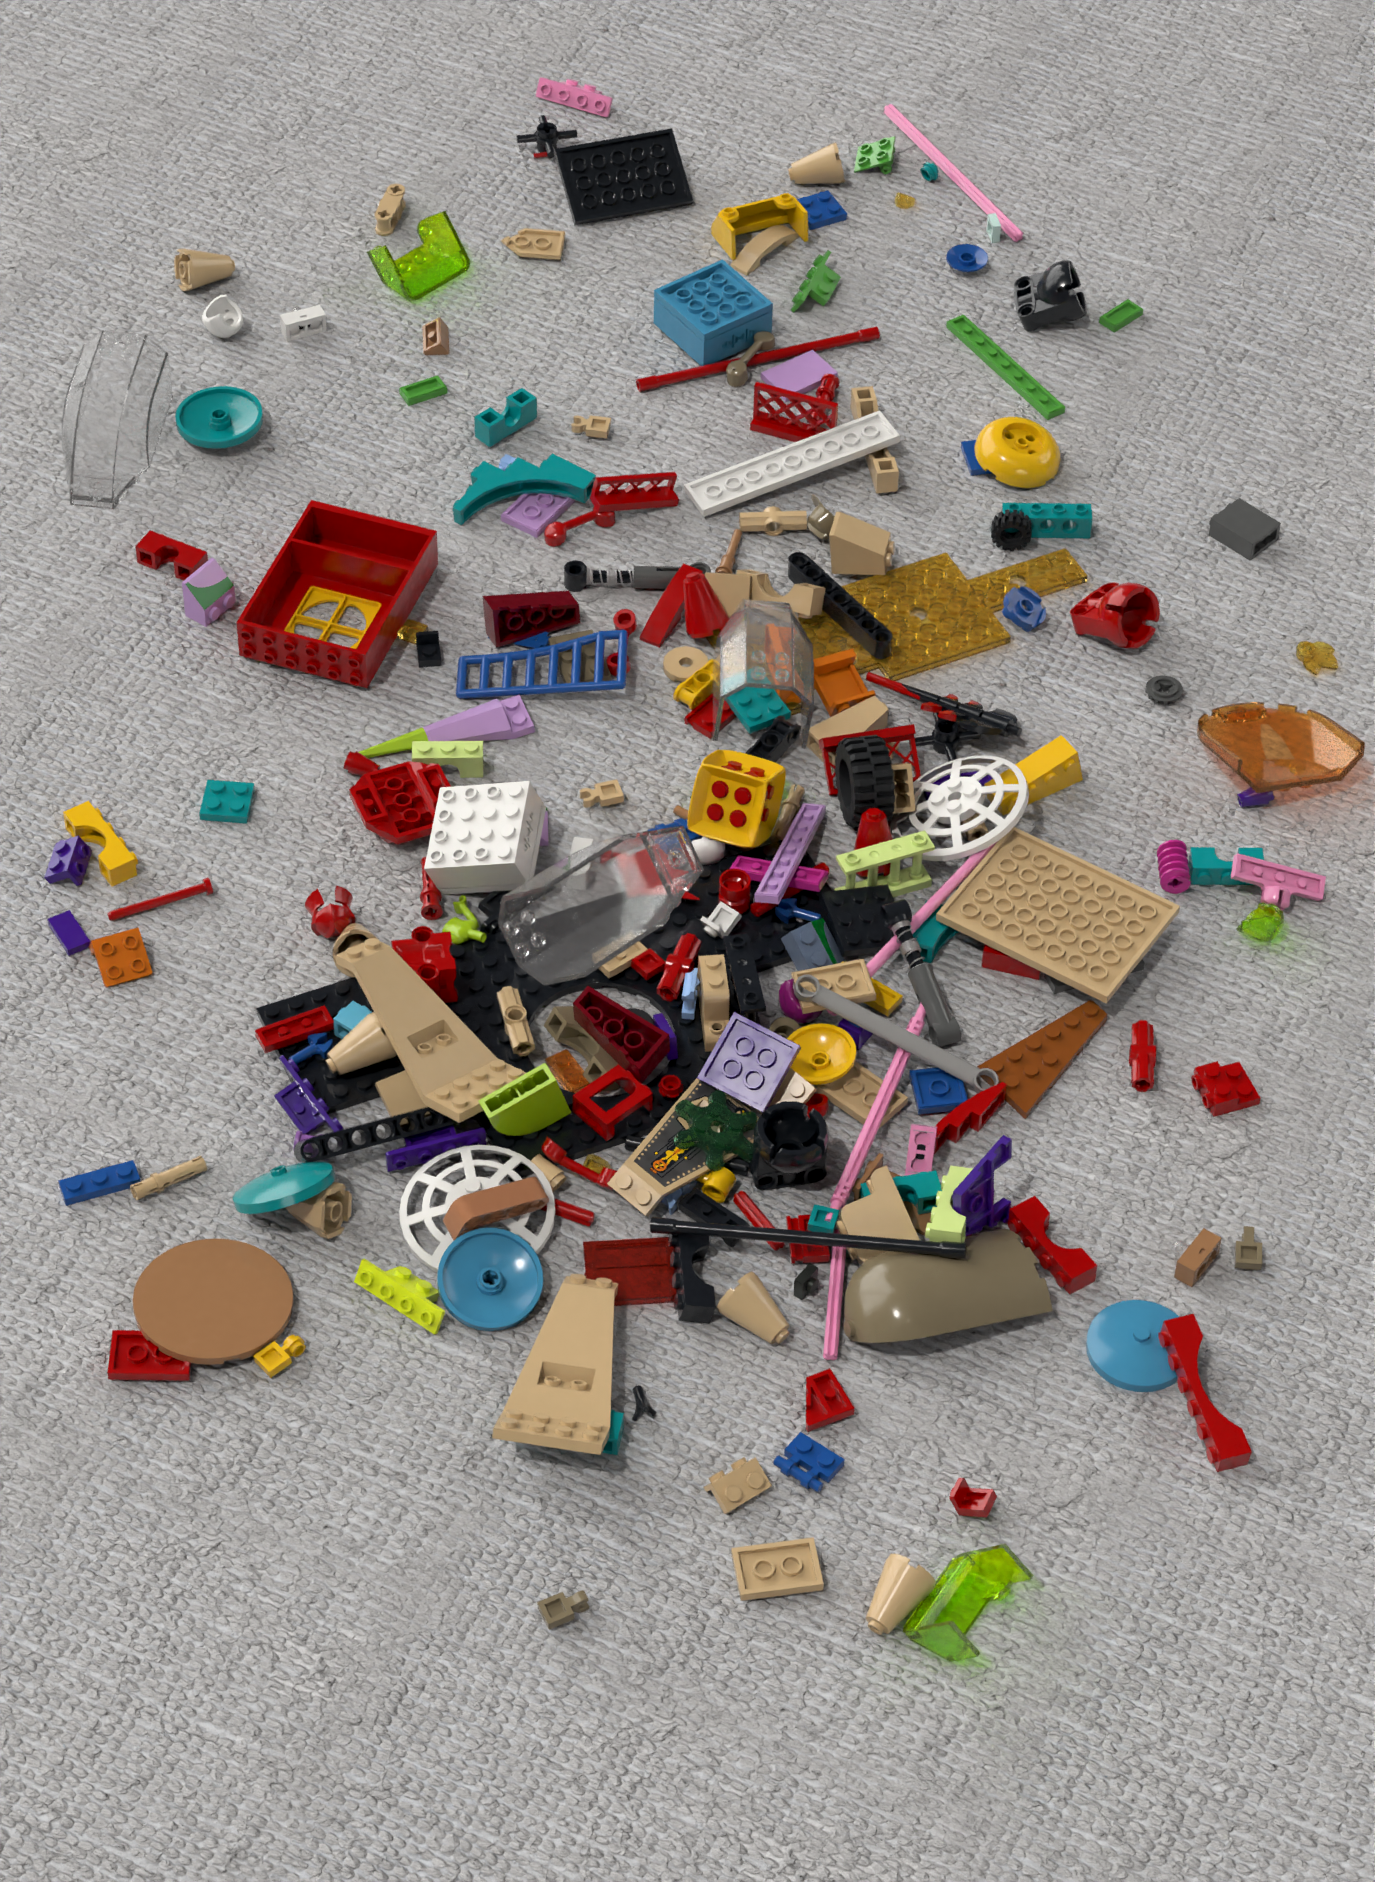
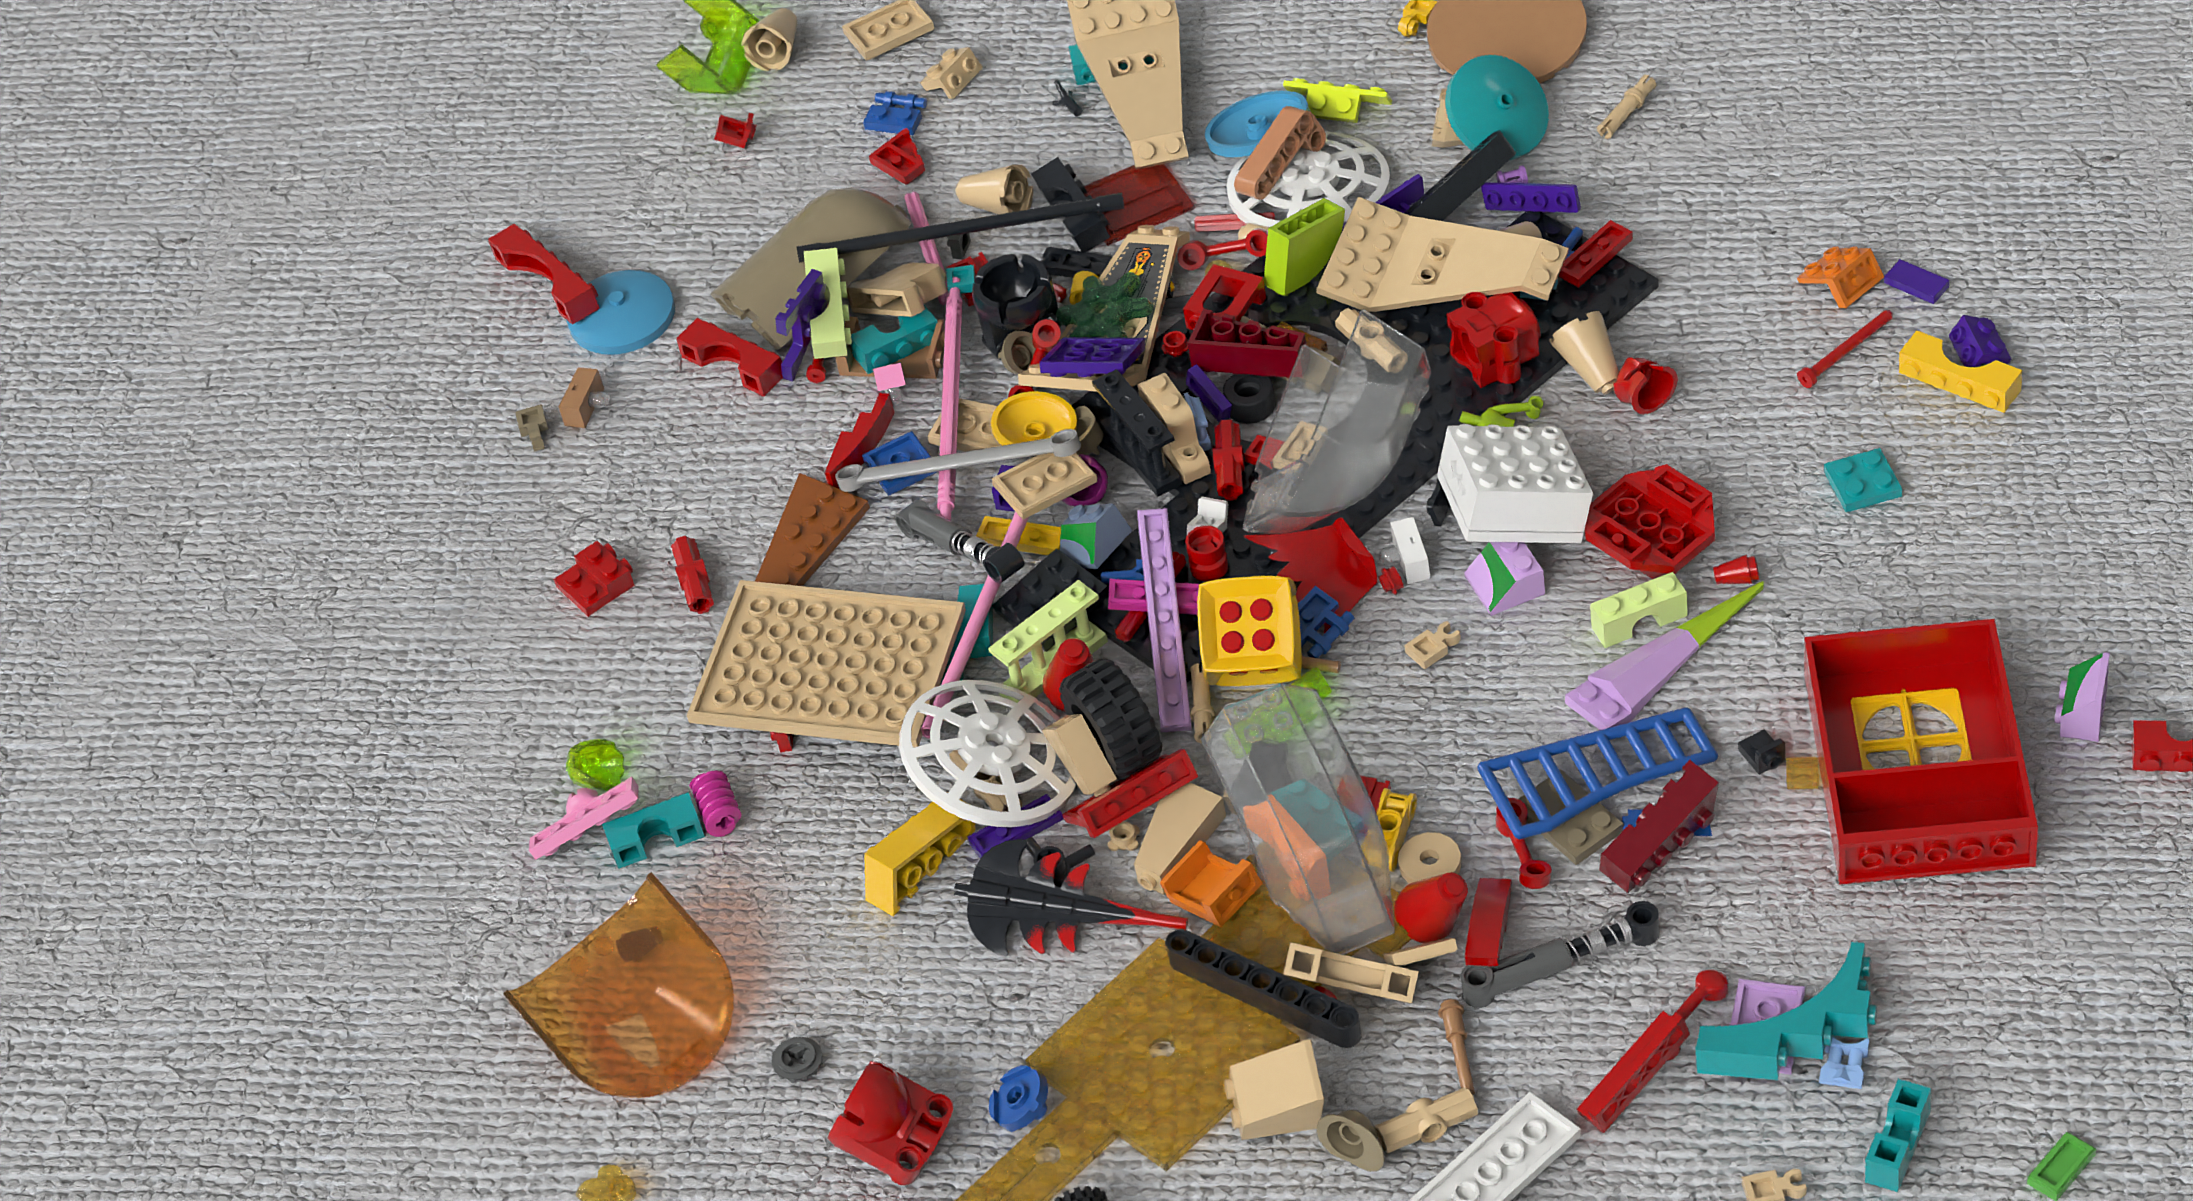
camera: 170 degrees right, 0 degrees up
blue plate [58,1160,141,1206] -> none

